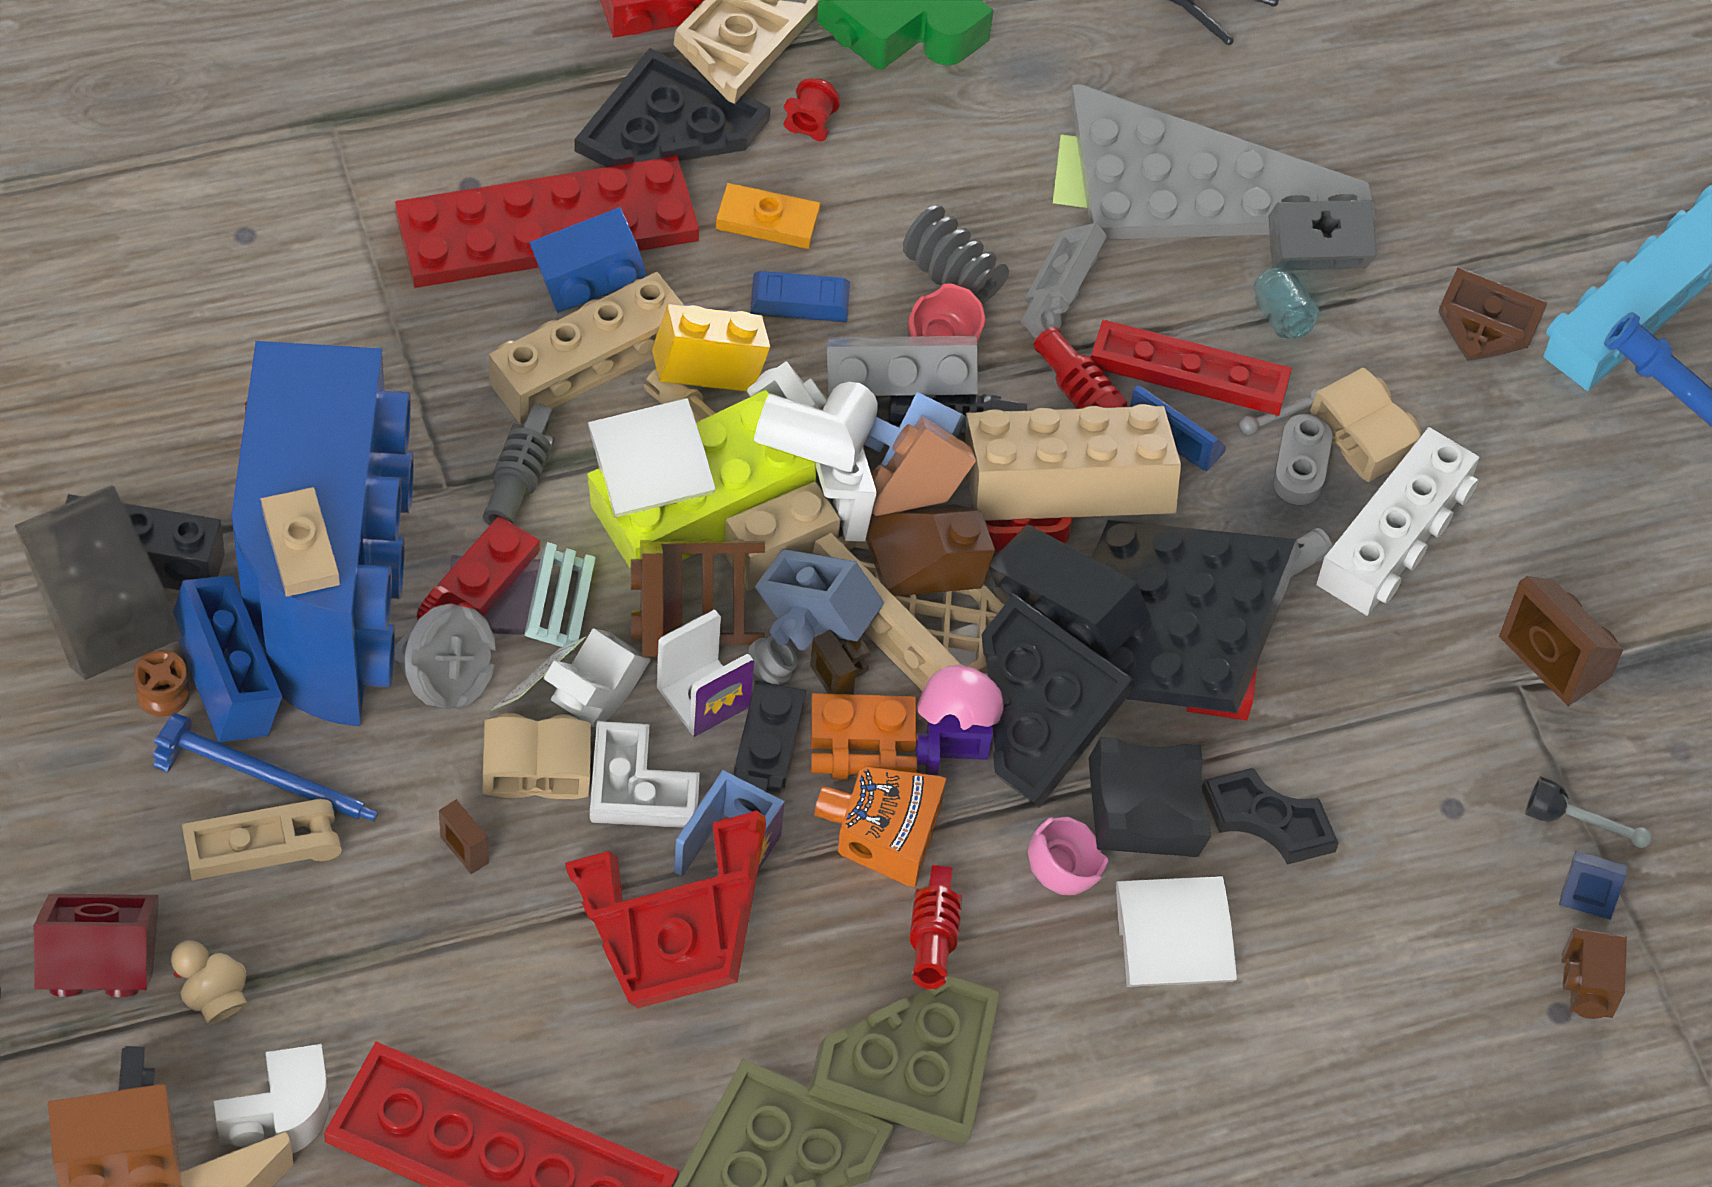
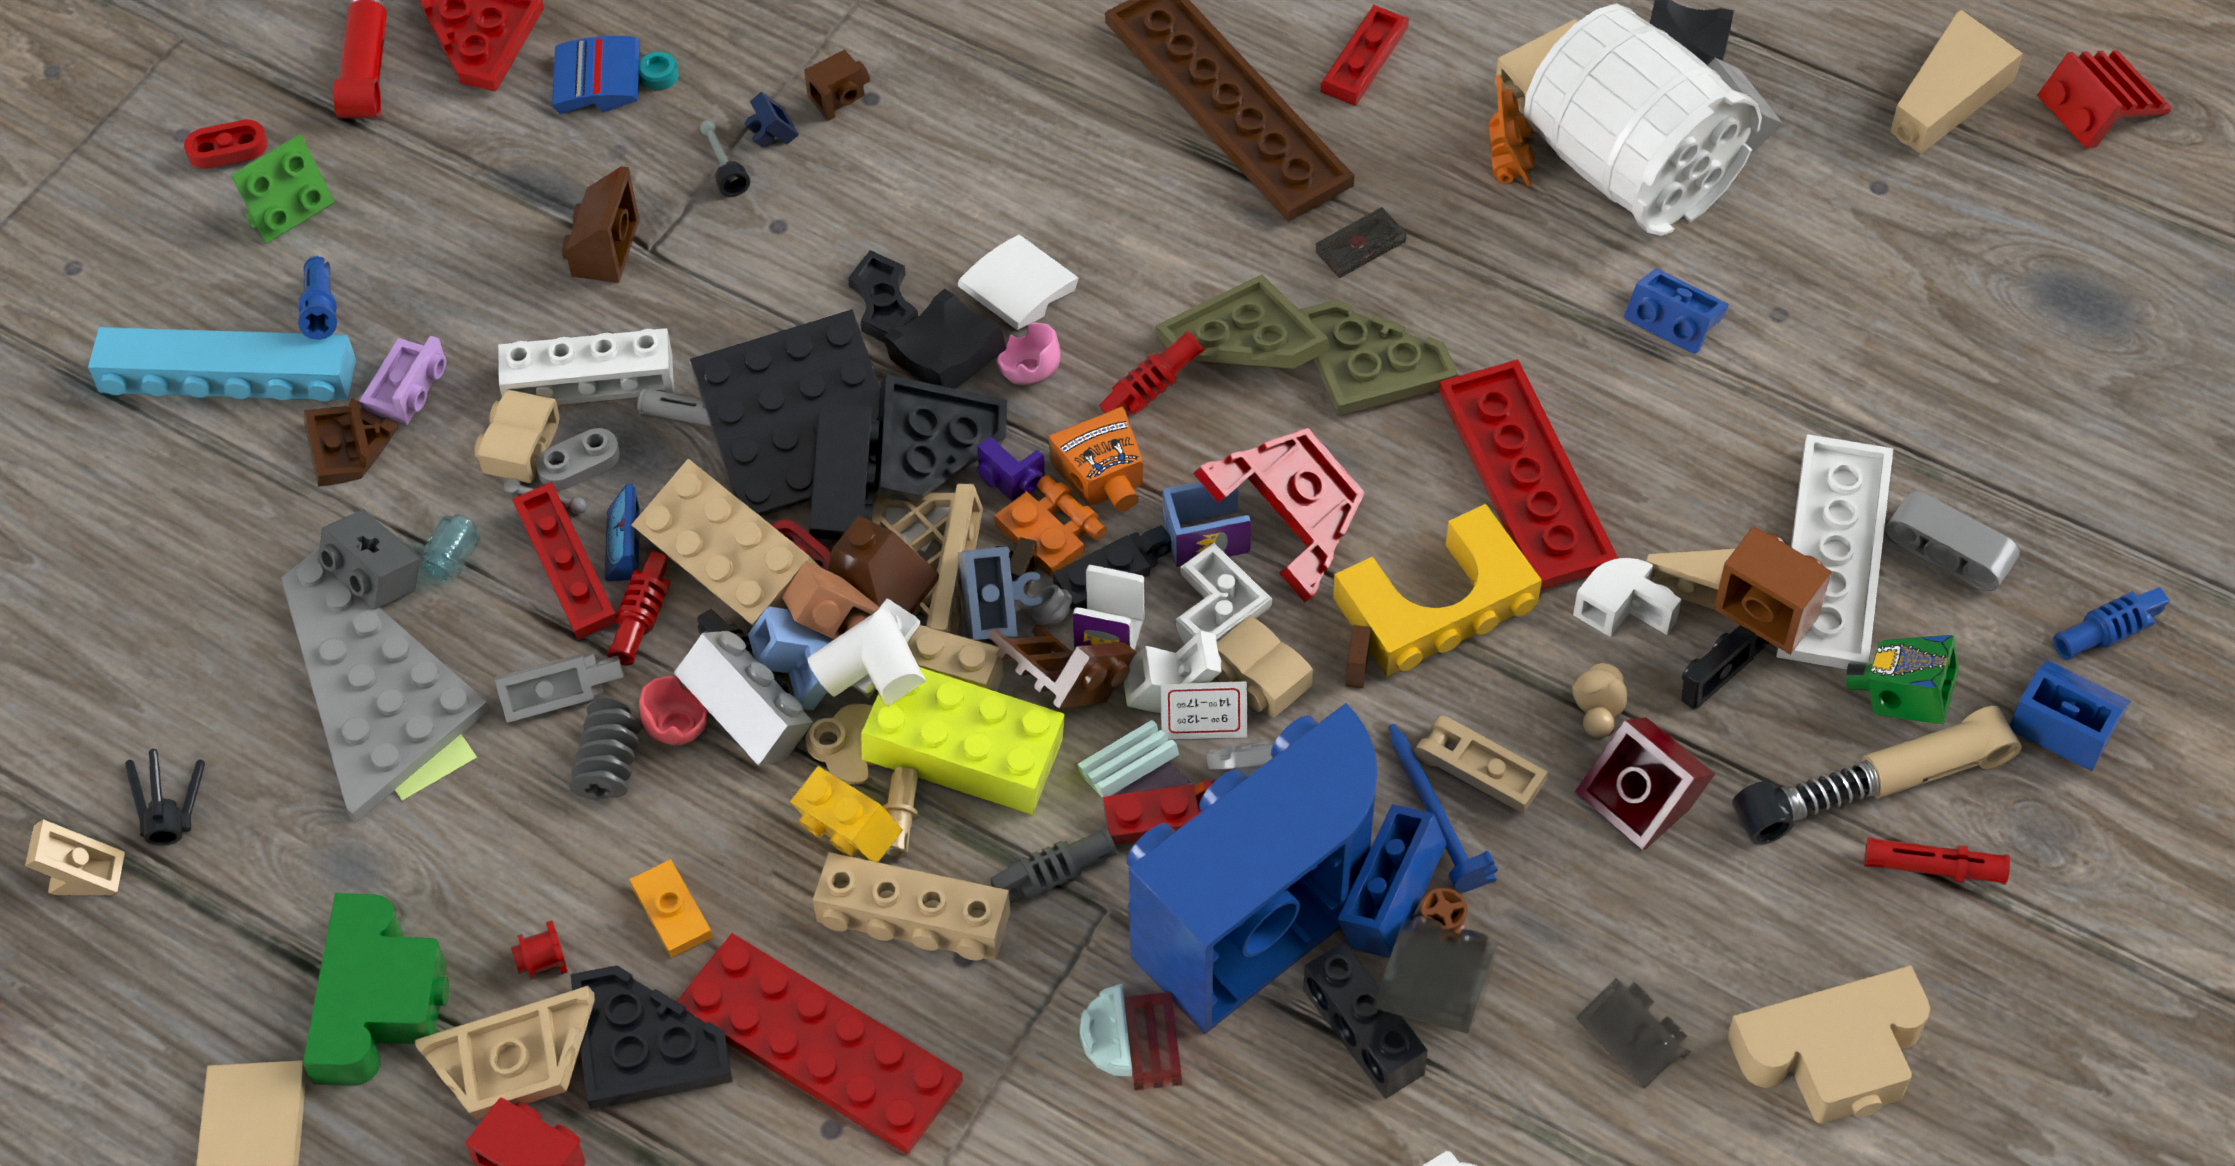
camera: 125 degrees left, 0 degrees up
tan plate [261,487,340,597] -> none
blue brick [529,207,648,313] -> none
white slope [588,398,715,518] -> none
white bracket [747,361,827,410] -> none
blue tile [750,271,850,322] -> none
bright pink hair [917,665,1003,730] -> none
none -> lavender bracket [359,336,446,425]
none -> yellow arch [1333,504,1542,676]

